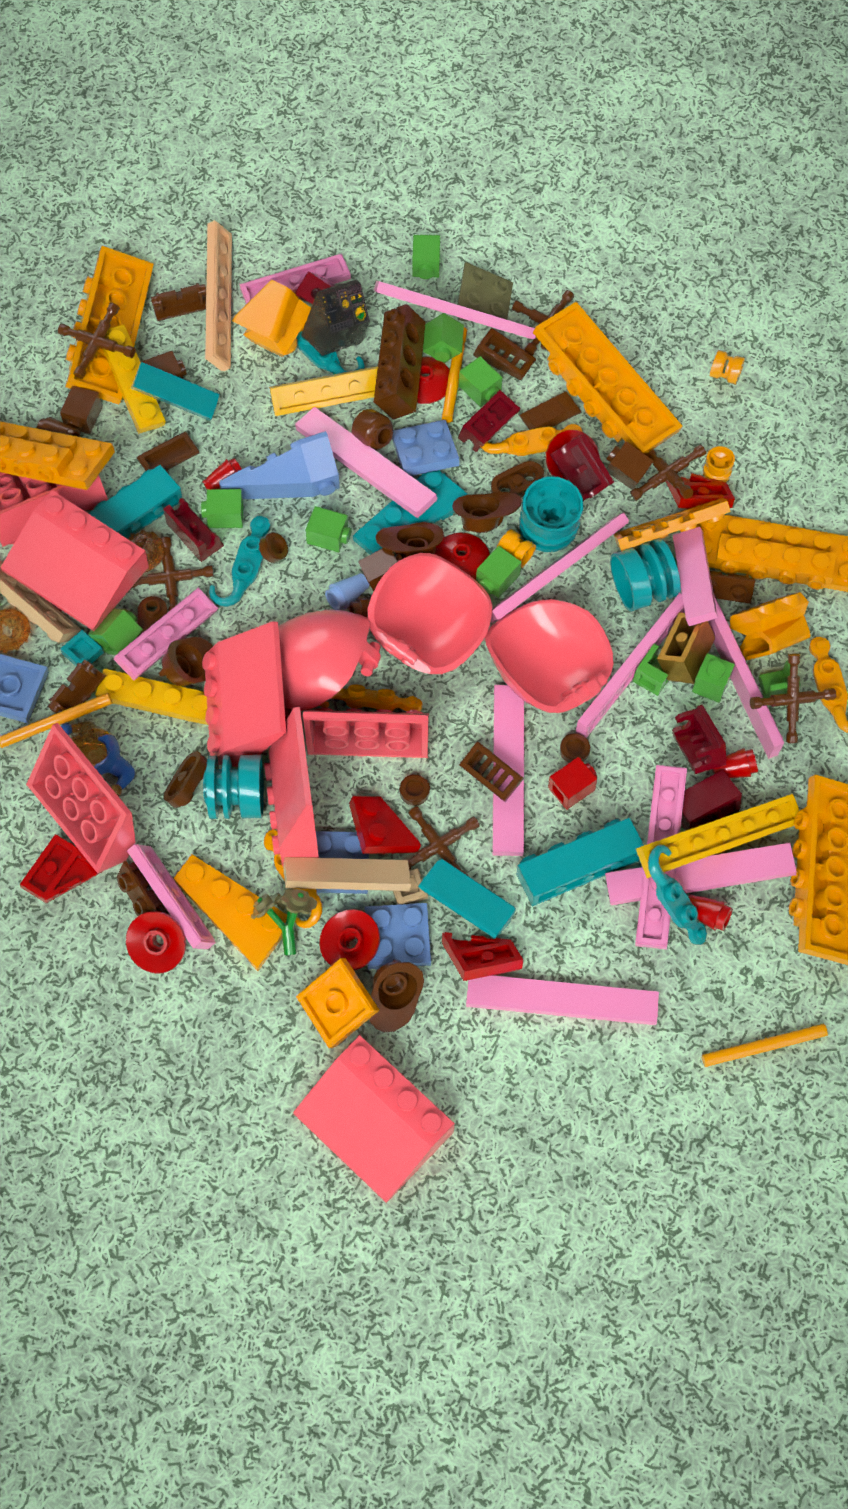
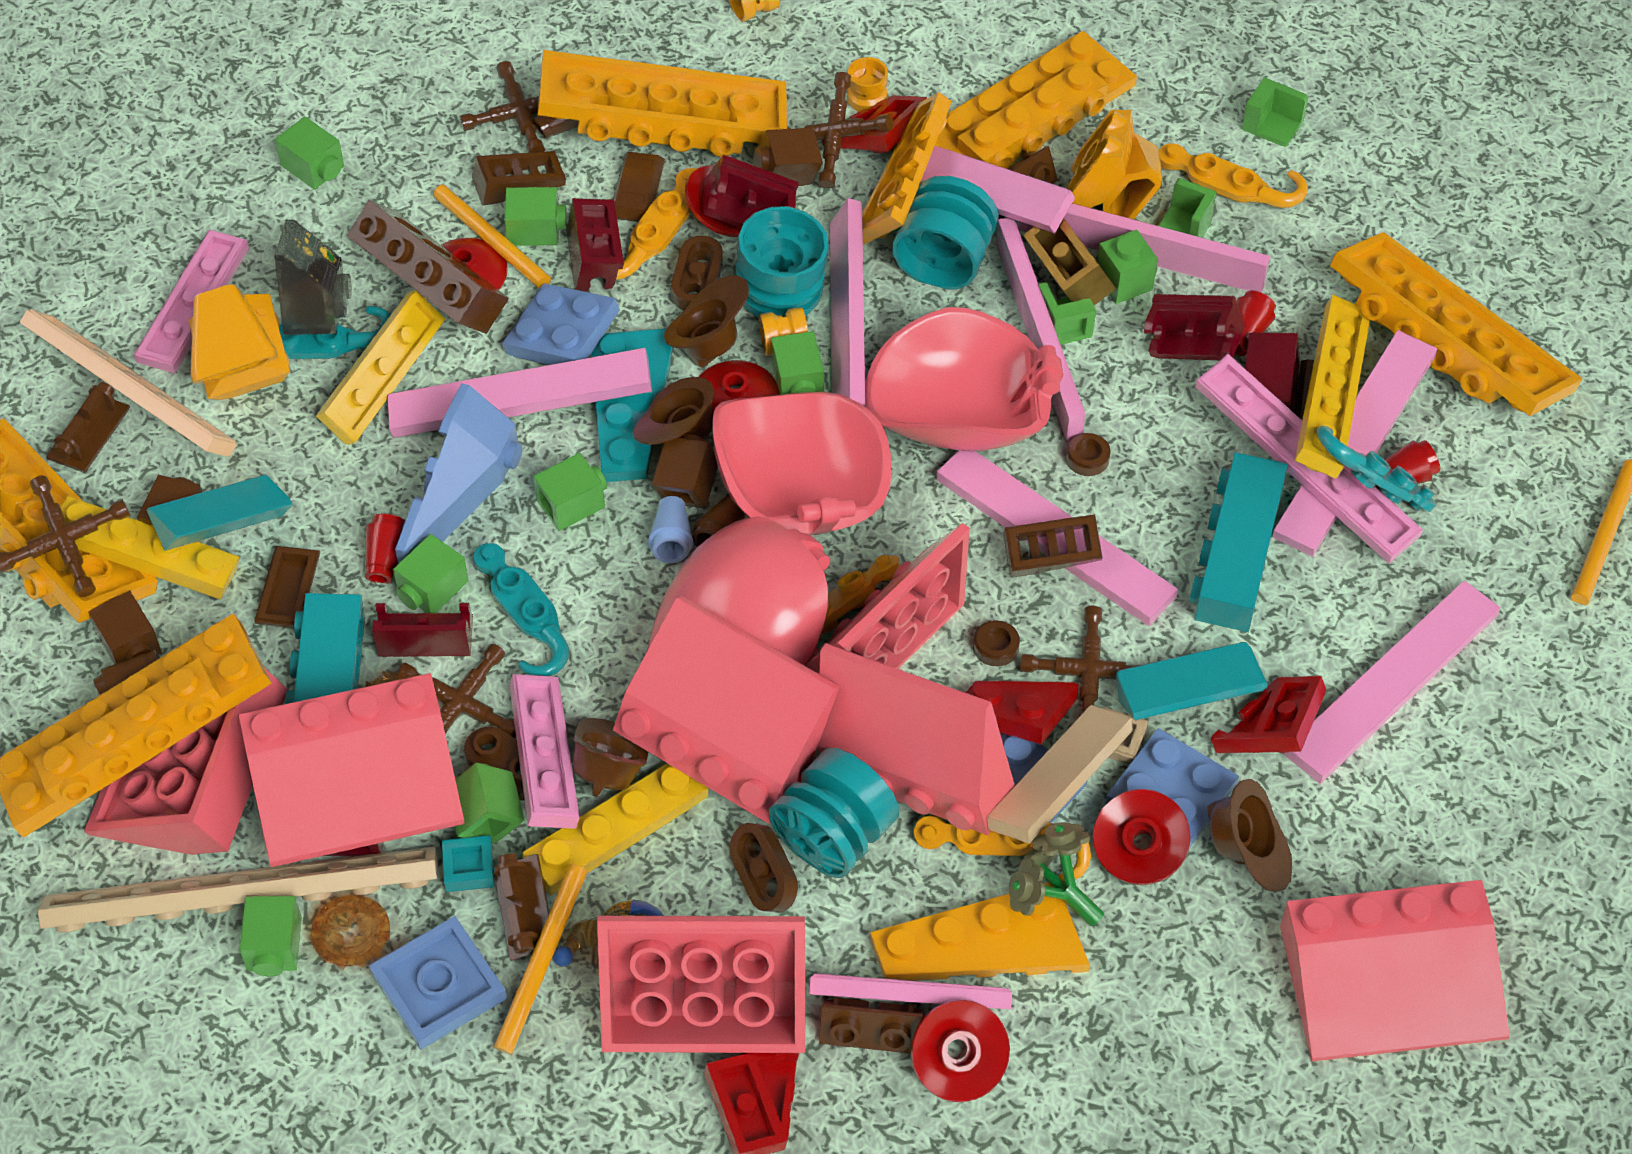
camera: 50 degrees left, 10 degrees down
reddish brown tile [259,532,288,563] -> none
dark red hinge [295,271,341,310] -> none
light orange tile [296,958,379,1049] -> none
reddish brown head [351,409,393,450] -> none
bright pink tile [374,280,536,339] -> none
bright green brick [423,313,464,363] -> none
olive hinge [457,262,513,321] -> none
red brick [548,757,597,810] -> none
reddish brown piece [750,653,836,743] -> none

